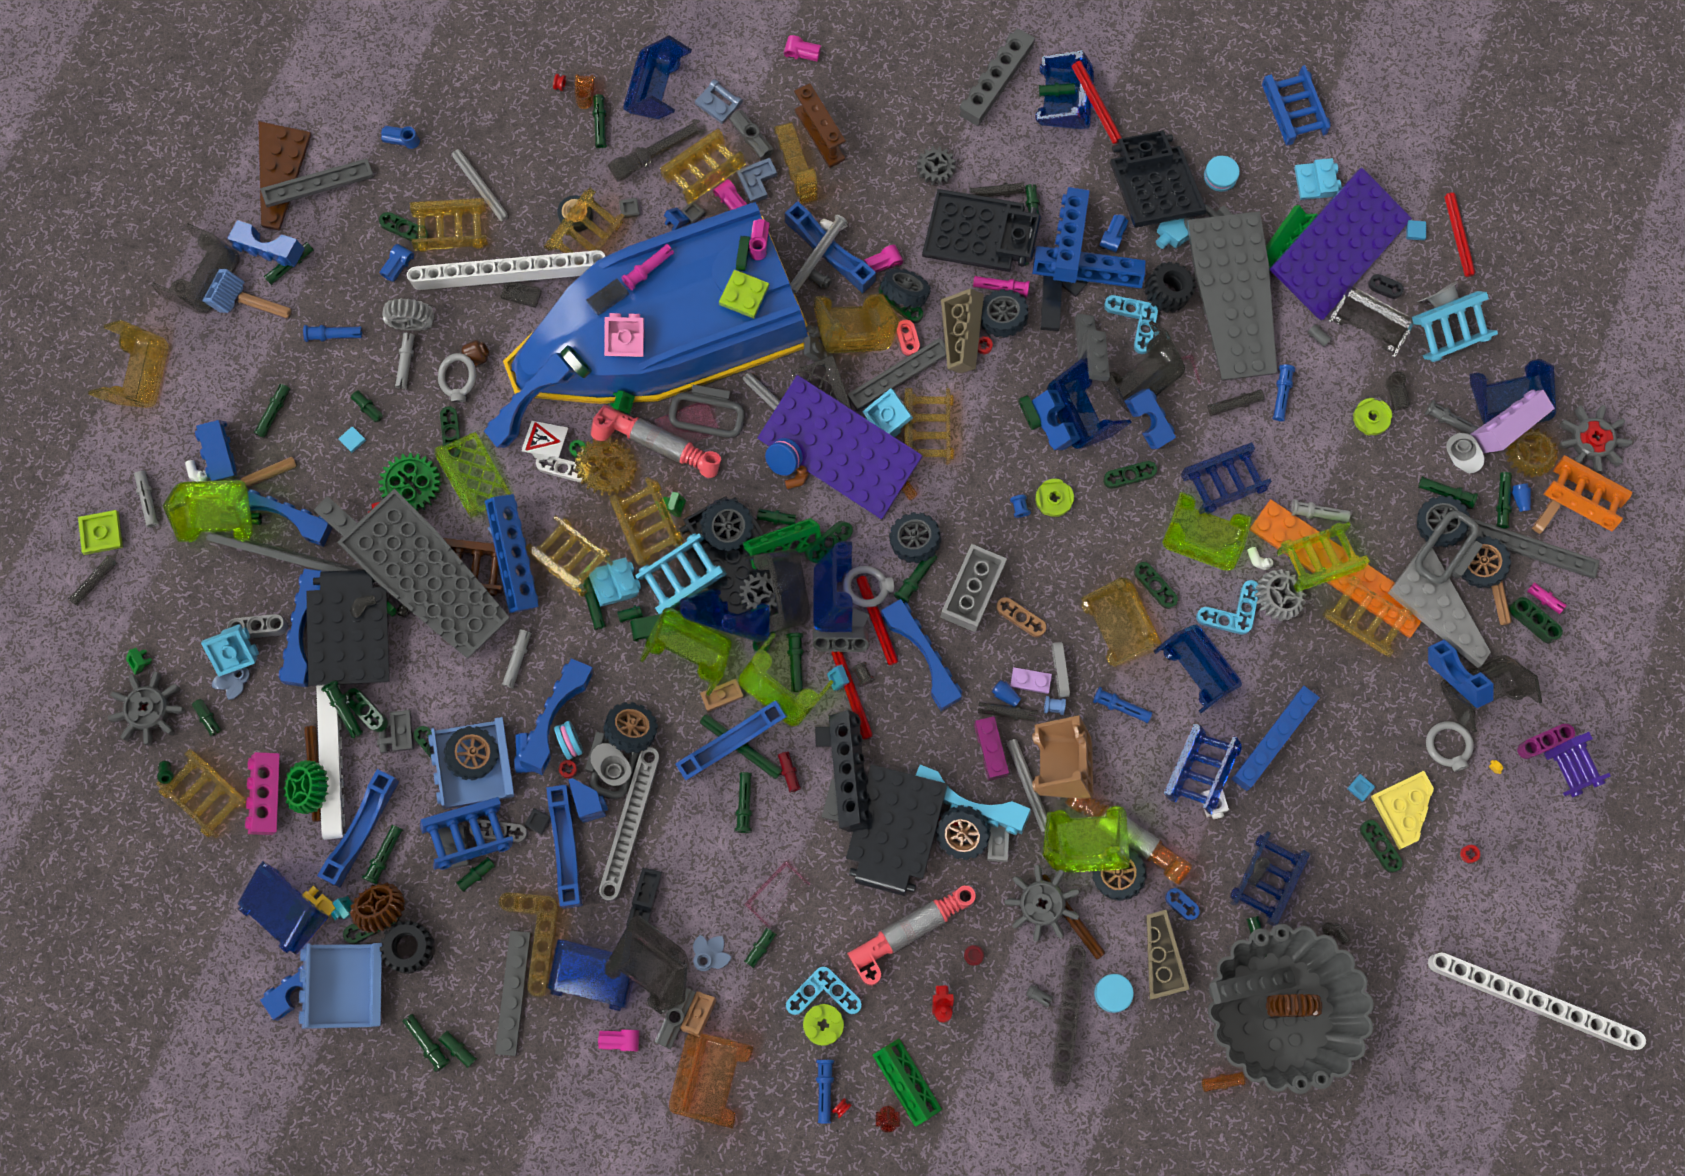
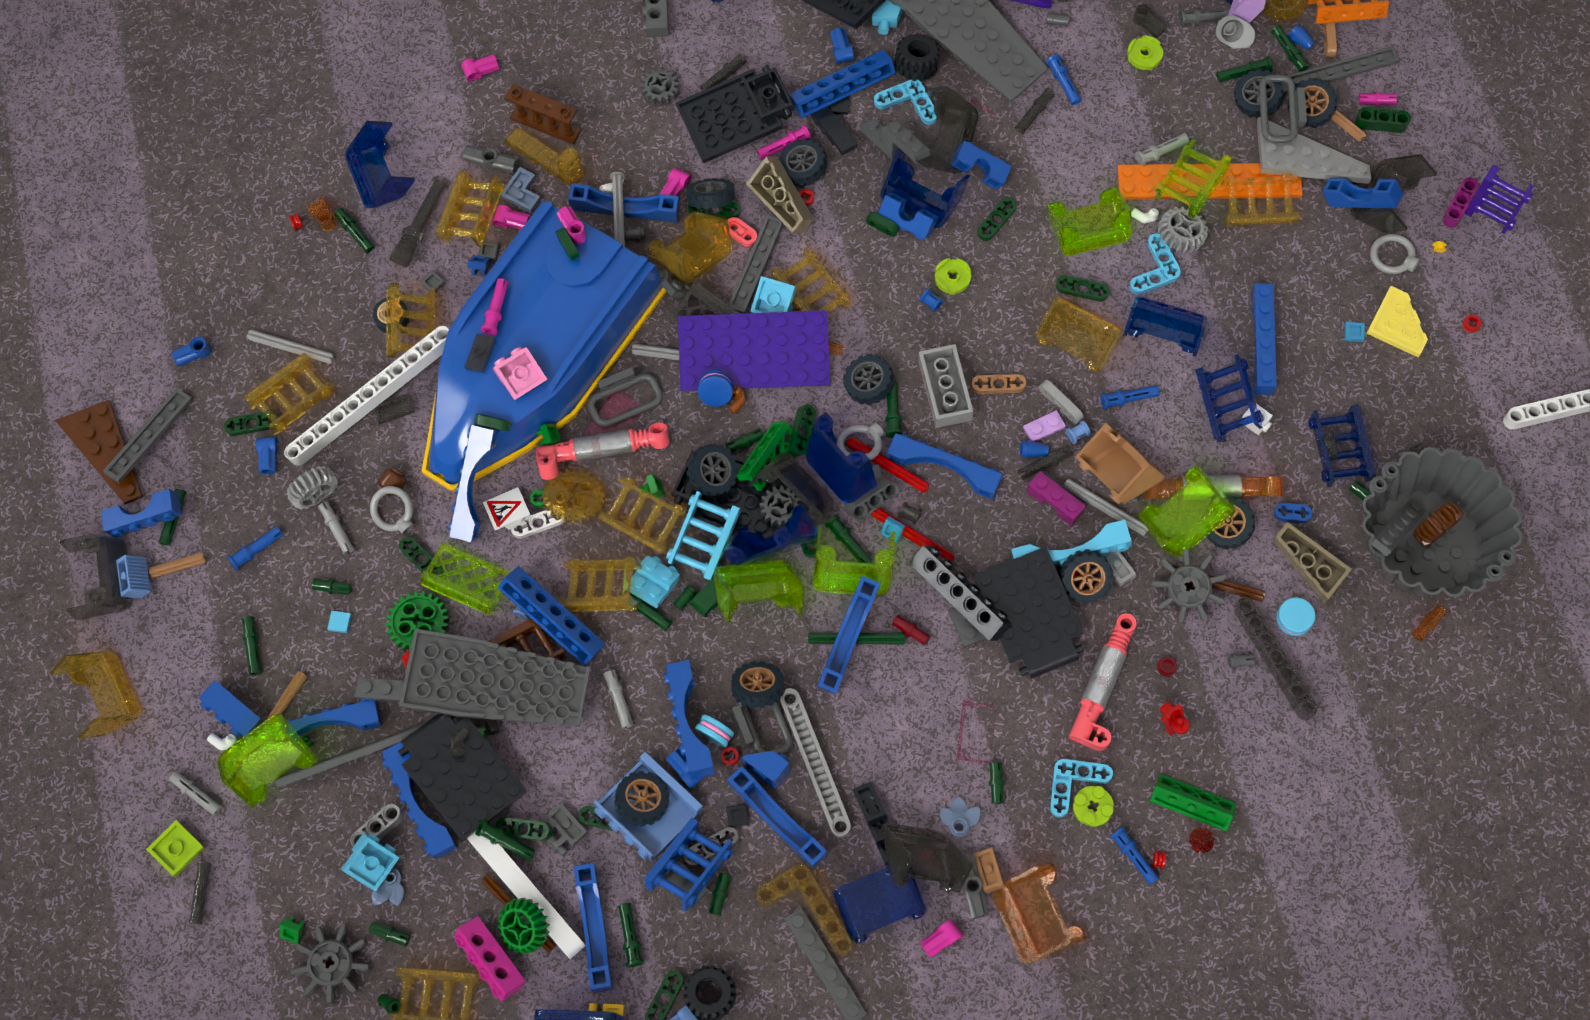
camera: 30 degrees left, 5 degrees down
teal tile [331,896,353,920] -> none
reddish brown gear [350,882,405,933] -> none
light grey piece [590,743,631,786] -> none
sand blue plate [695,79,743,124] -> none
medium nougat plate [700,679,744,712] -> none
lime plate [719,270,769,319] -> none
dark green pin [734,772,753,833] -> none
black tile [815,727,831,747] -> none
dark green pin [1025,184,1040,214] -> none
blue brick [1051,187,1090,283] -> none
clear blue fence [1181,442,1272,514] -> none
dark green beam [1360,820,1402,873] -> none

